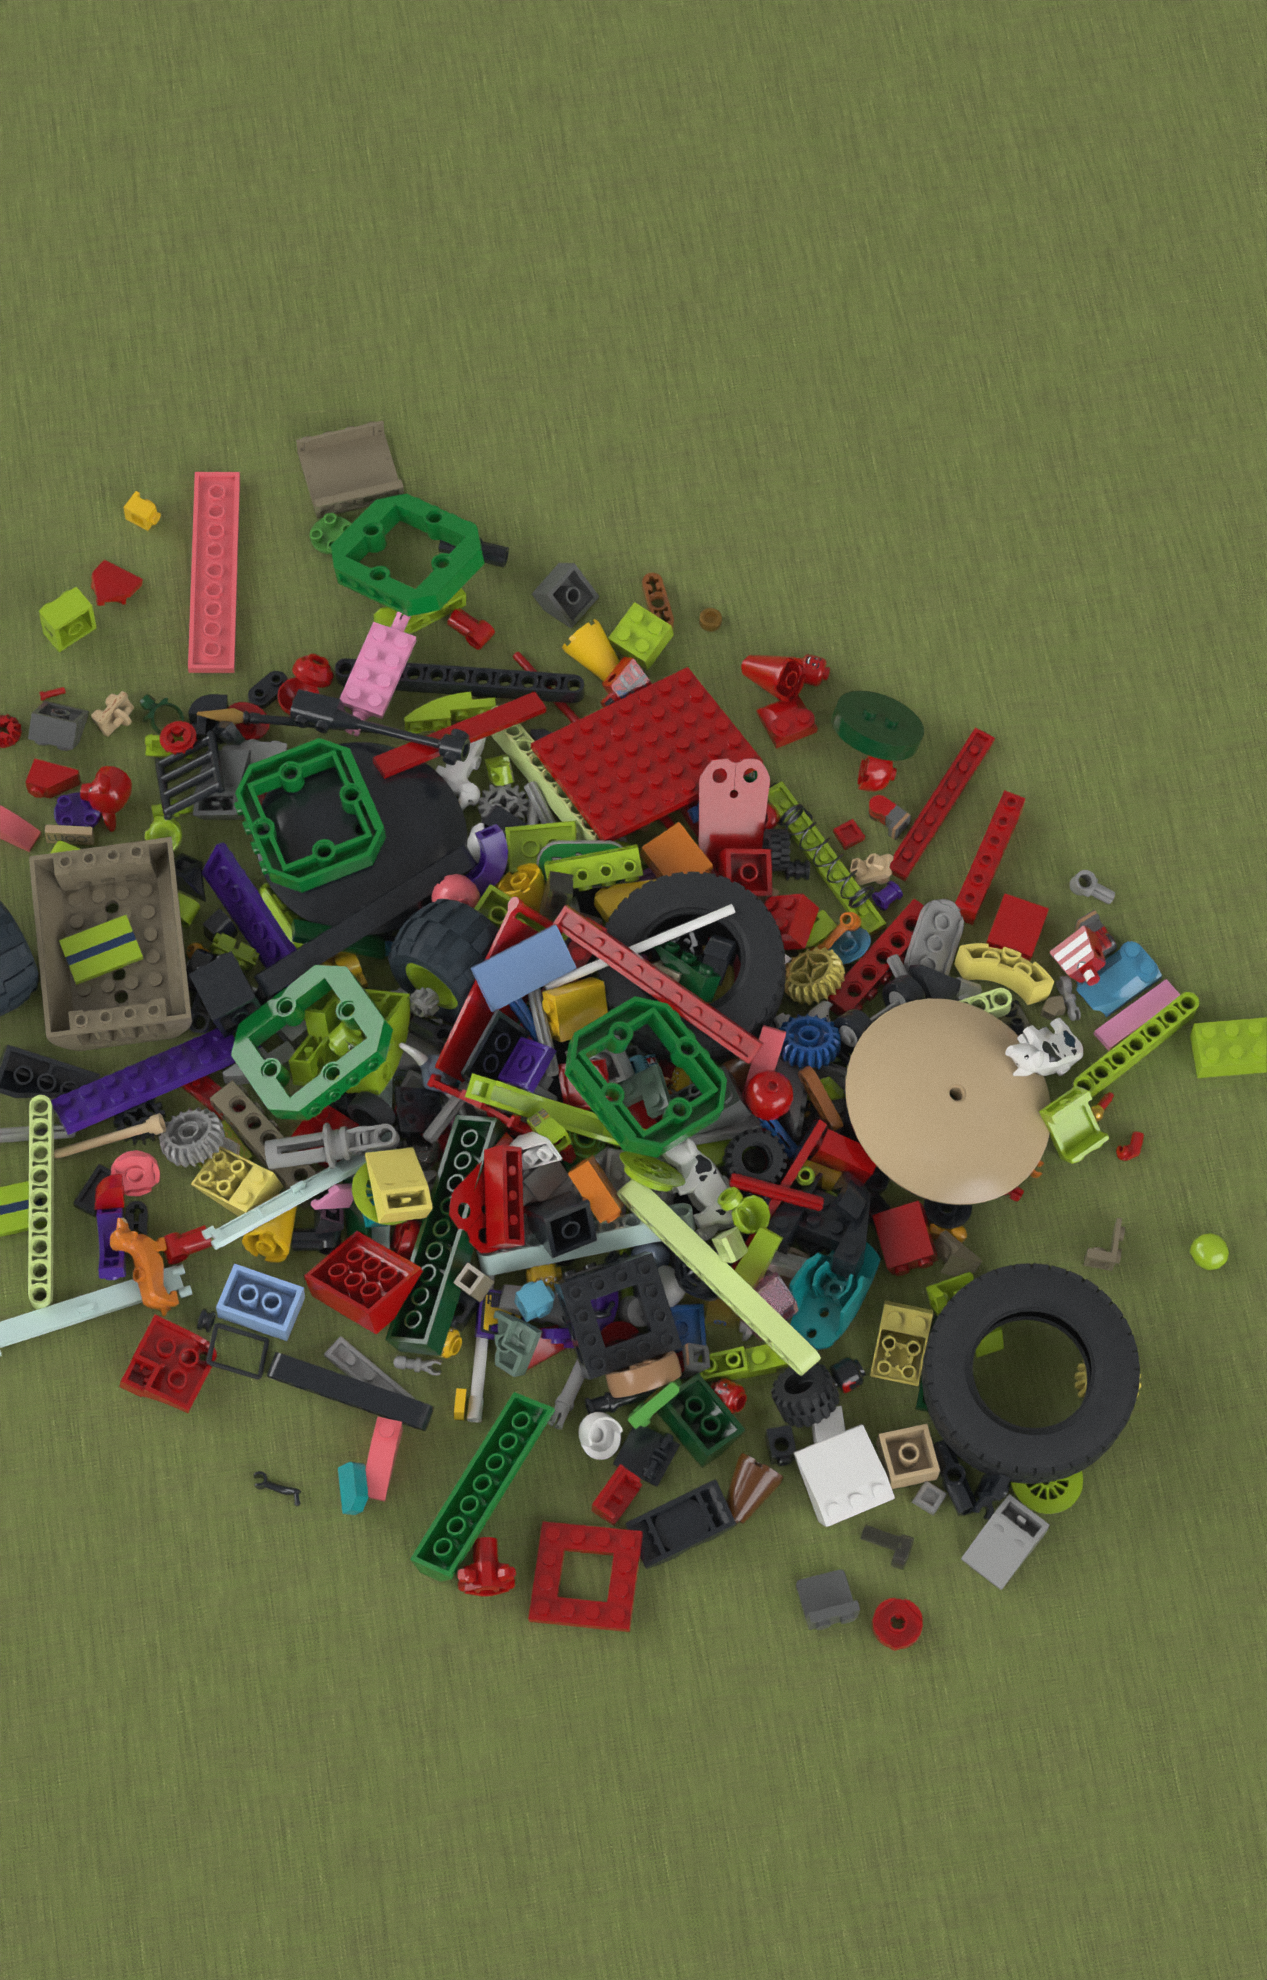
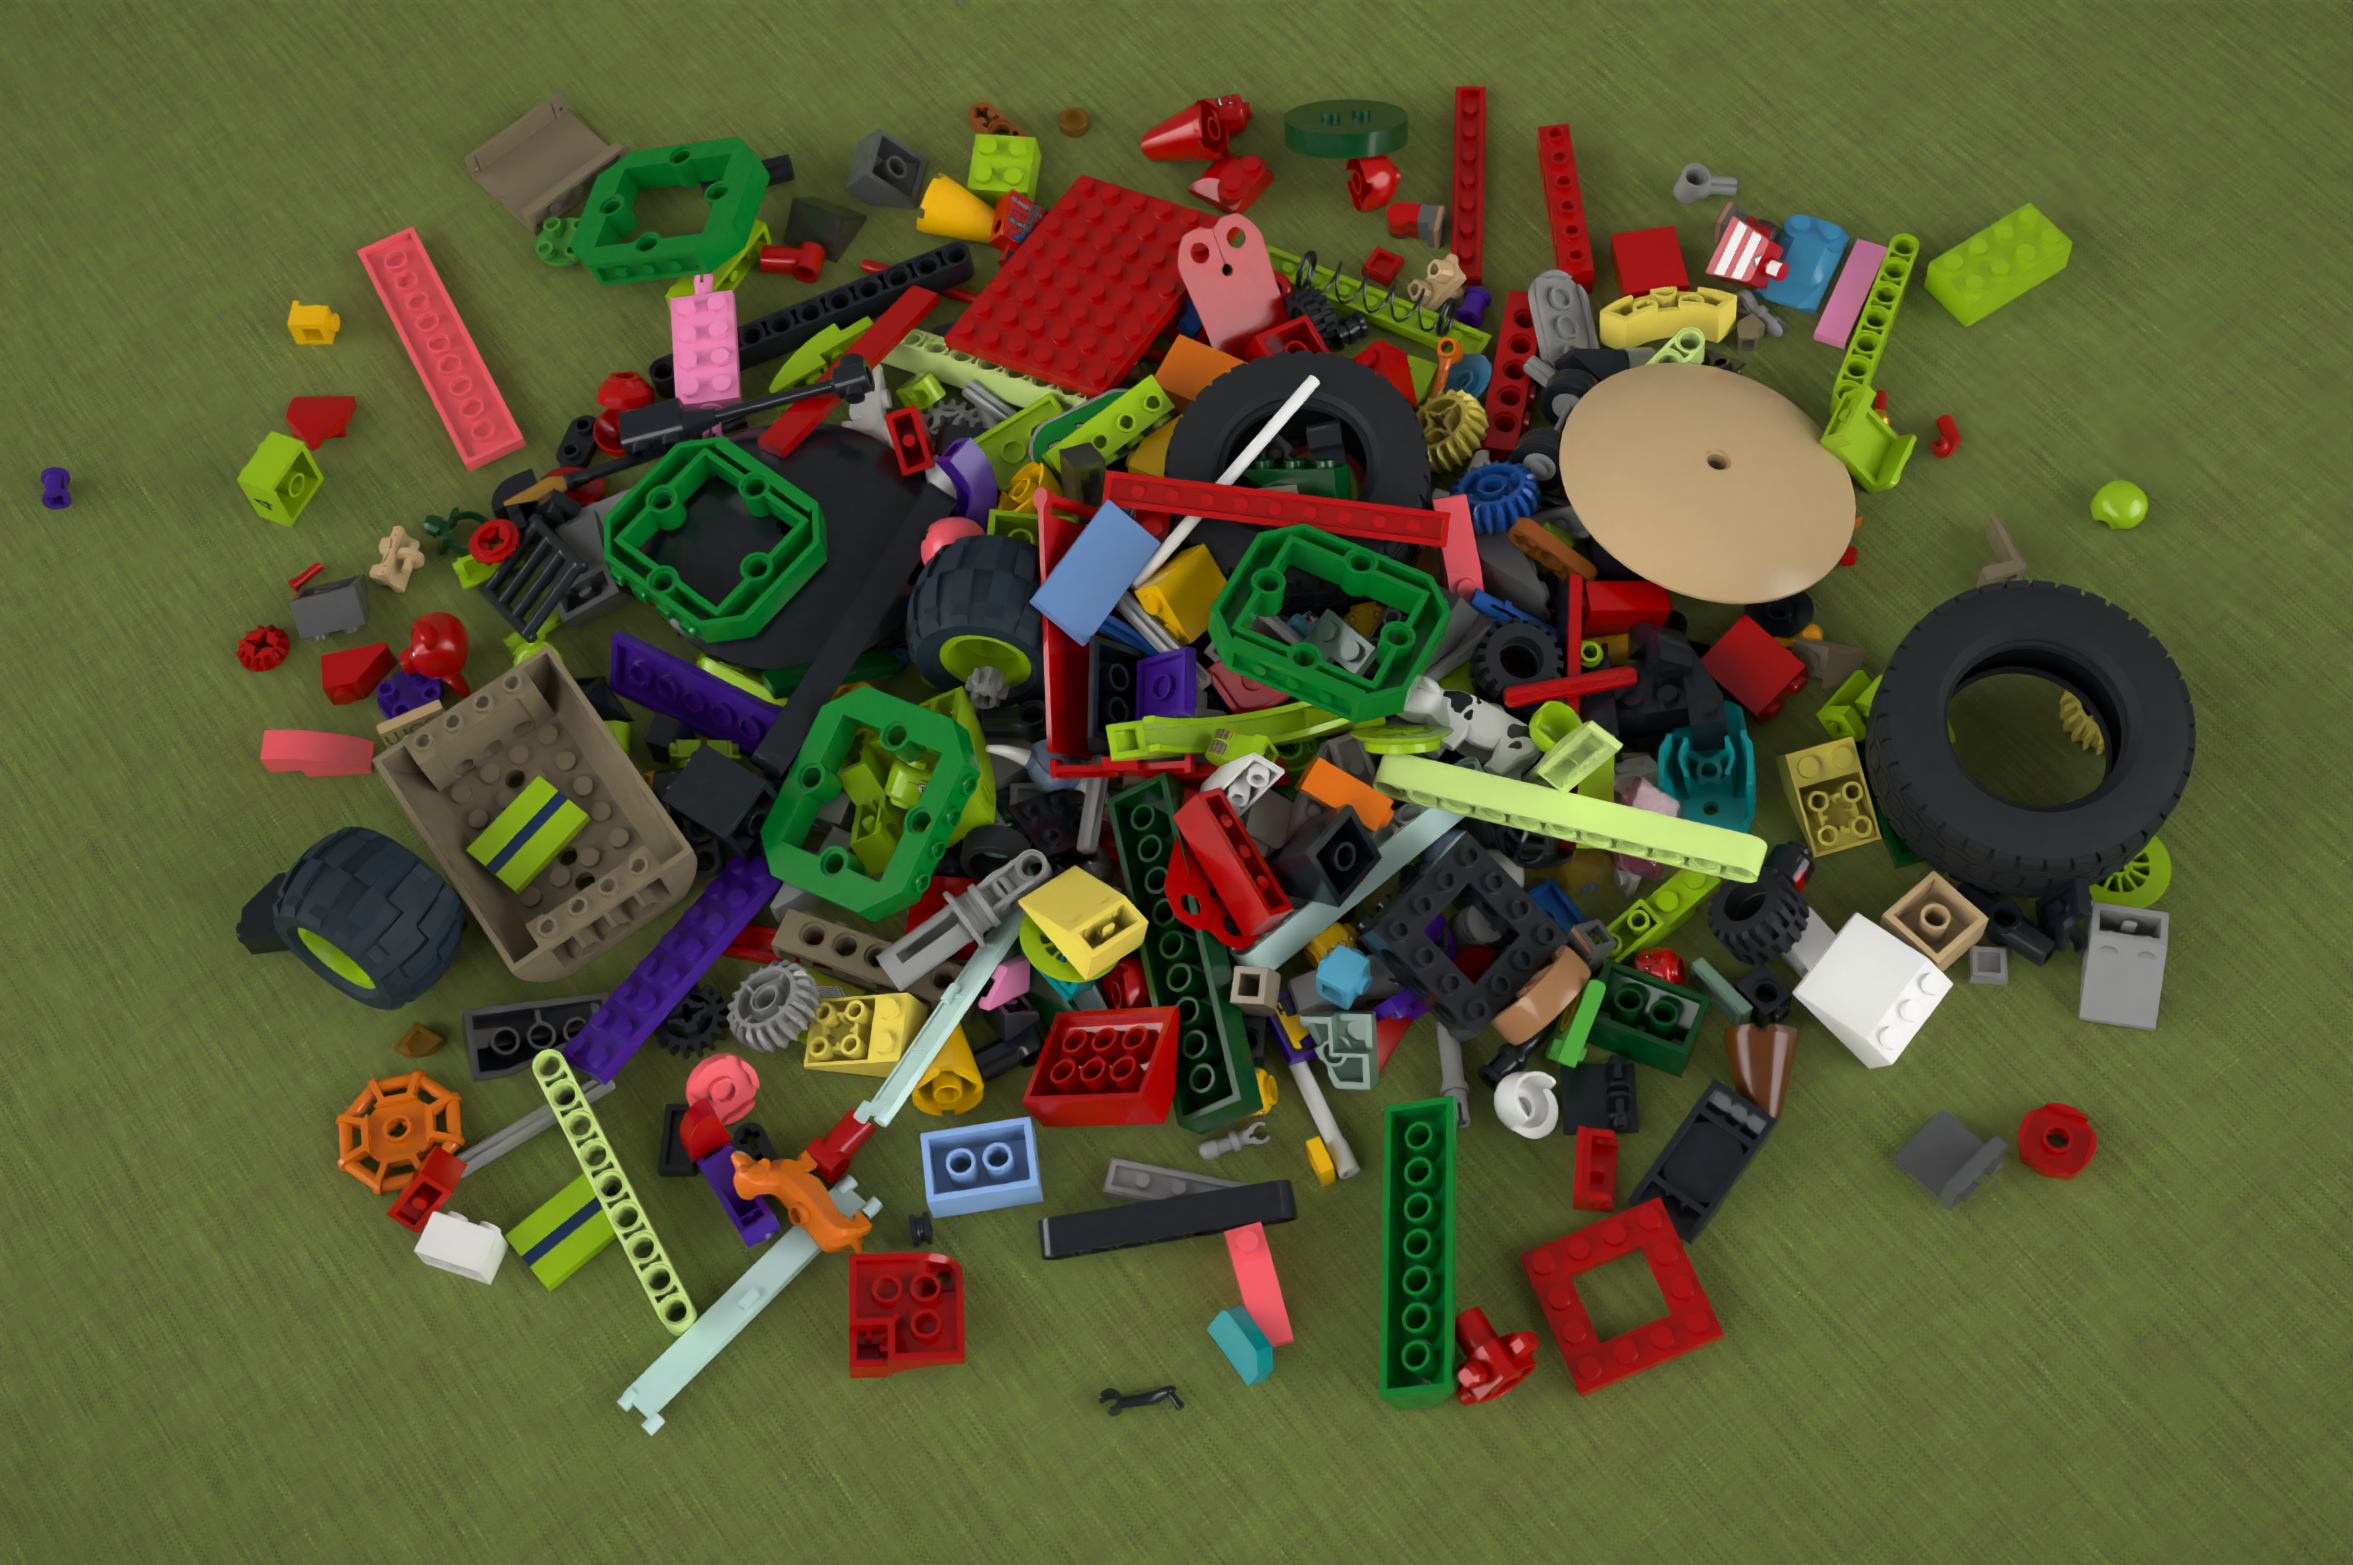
camera: 15 degrees left, 5 degrees down
tan piece [54,1113,166,1159] -> none
black piece [206,1323,269,1380] -> none
lime tile [717,1187,743,1211] -> none
red cylinder [744,1070,793,1120] -> none
clear smoke piece [861,1525,915,1570] -> none
white animal [1005,1018,1083,1076] -> none
none -> clear smoke slope [783,196,867,263]
none -> red slope [884,405,935,478]
none -> sand green tile [1689,957,1753,1025]

